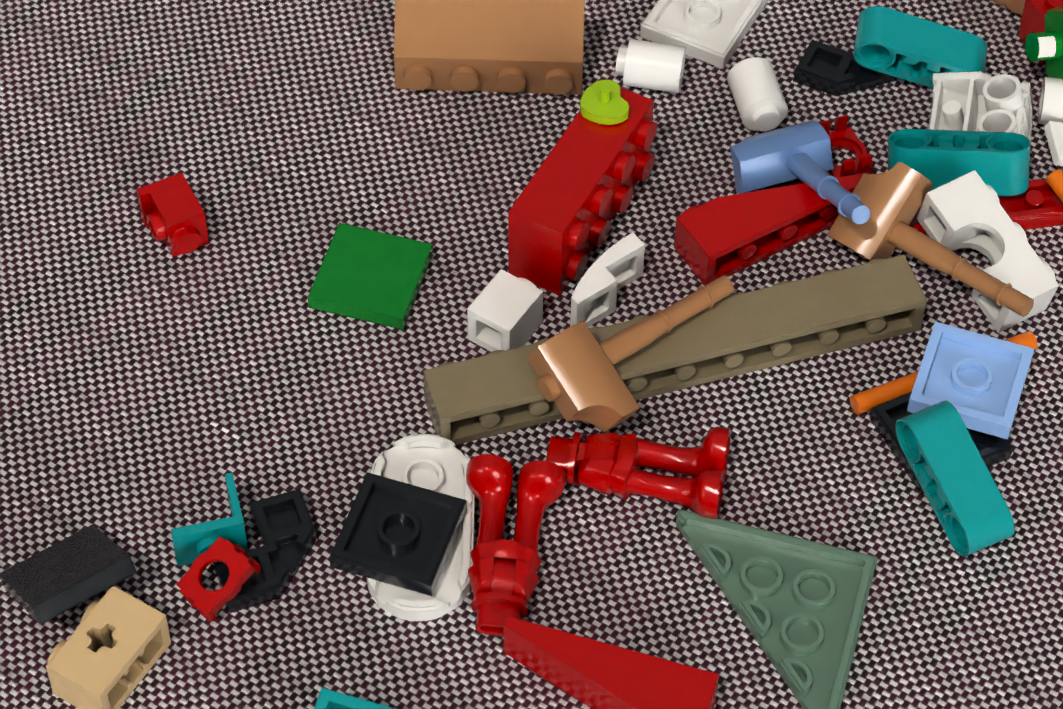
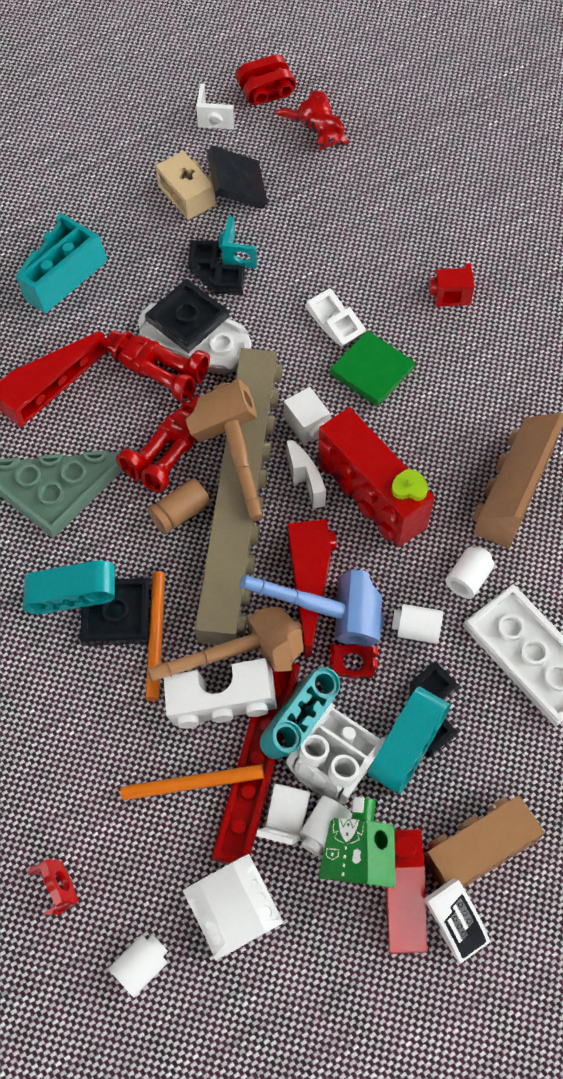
camera: 115 degrees right, 10 degrees up
red piece [176,536,261,622] -> none
light blue plate [907,321,1034,440] -> none
none -> medium nougat piece [148,478,211,535]
none -> white slope [305,288,366,347]

